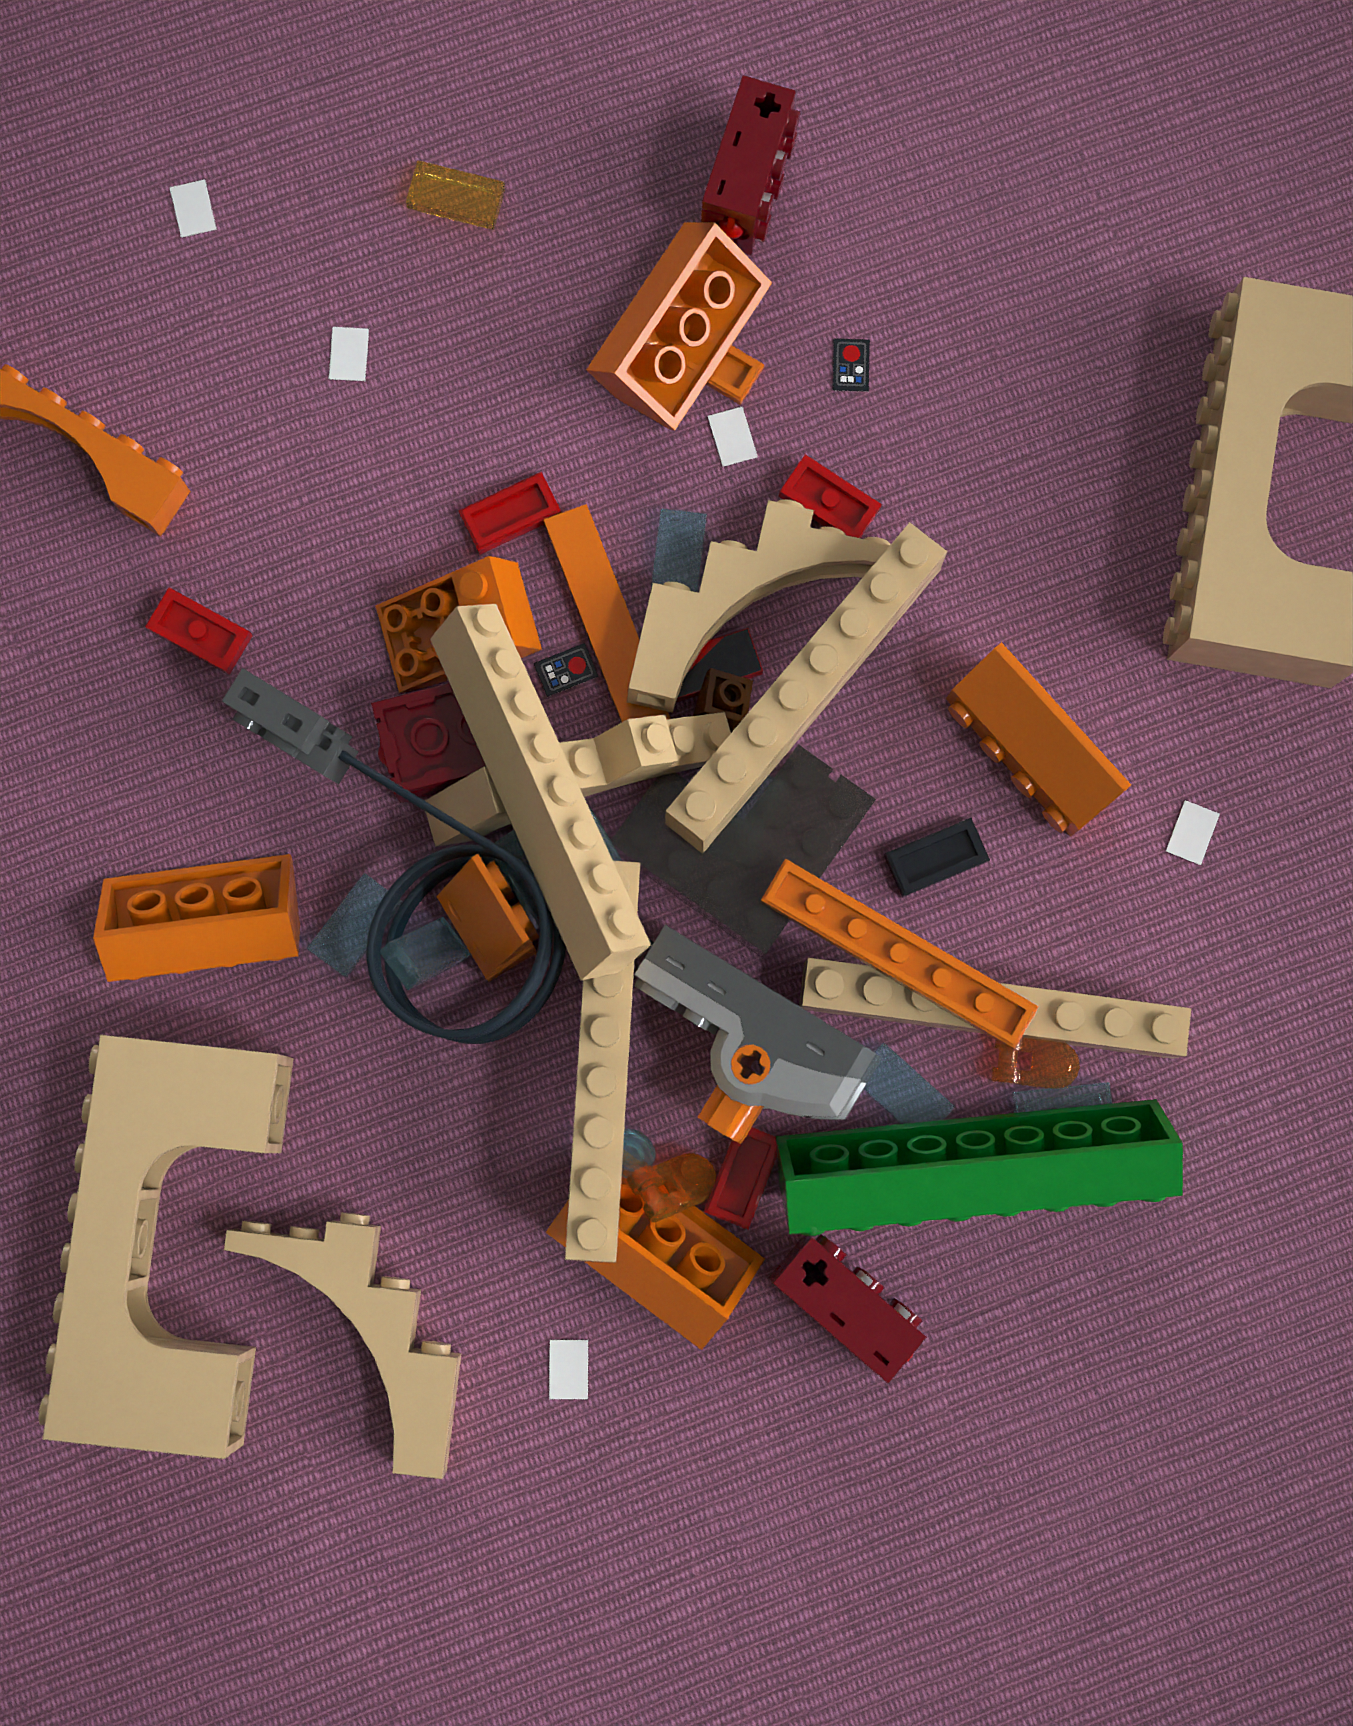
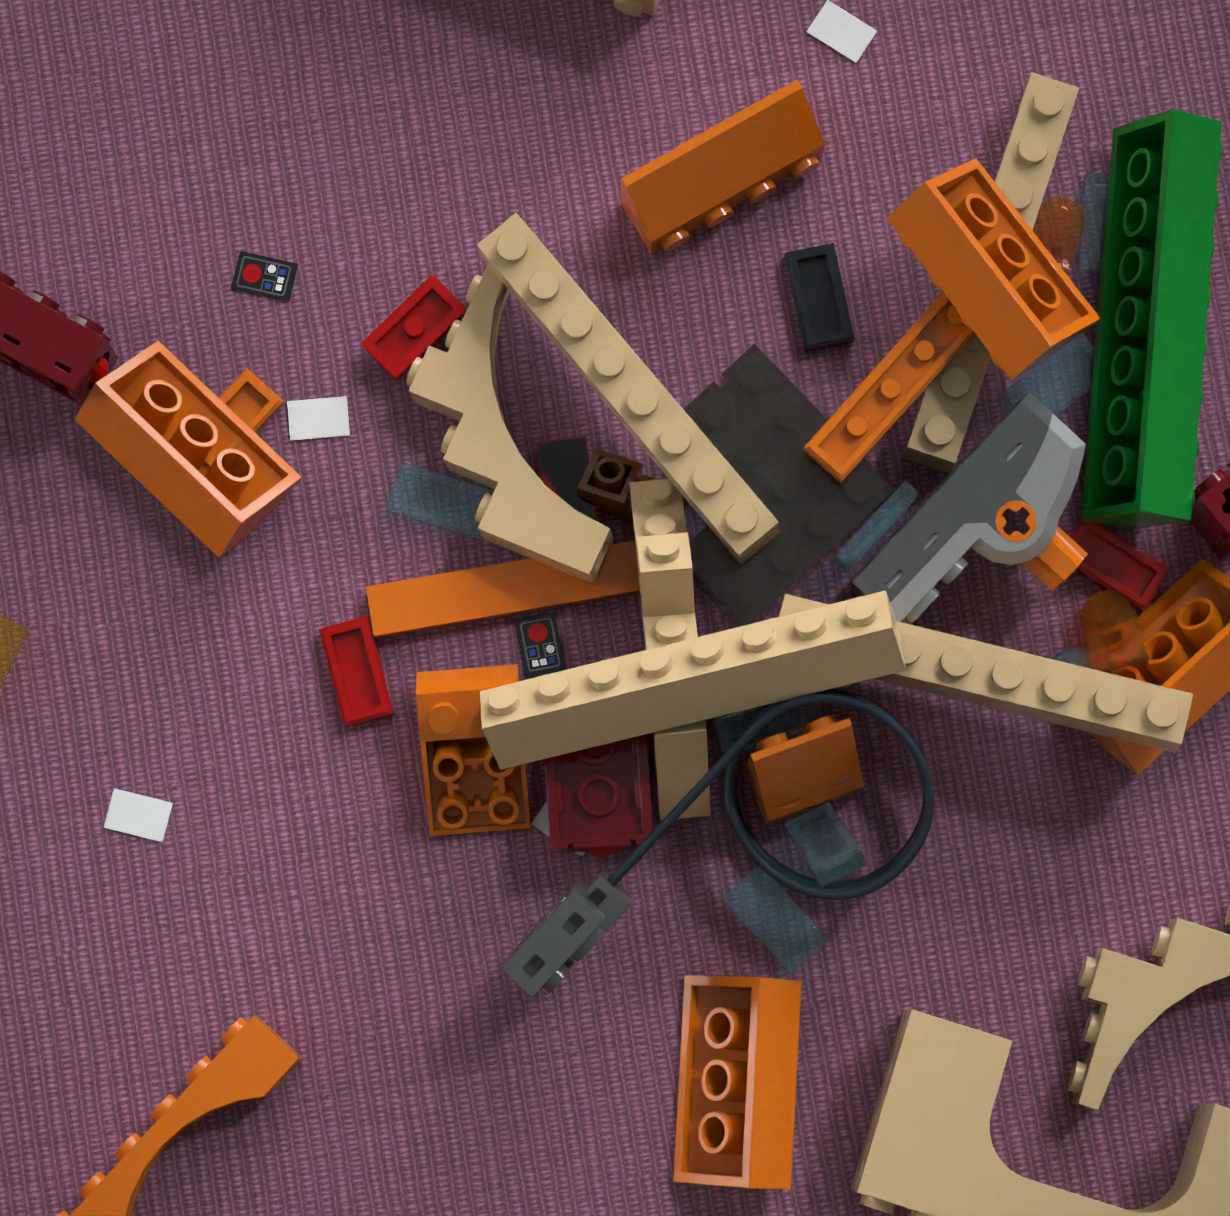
camera: 75 degrees left, 0 degrees up
red plate [145,587,253,675] -> none
none -> clear light blue tile [833,480,918,572]
none -> orange slope [887,158,1101,381]

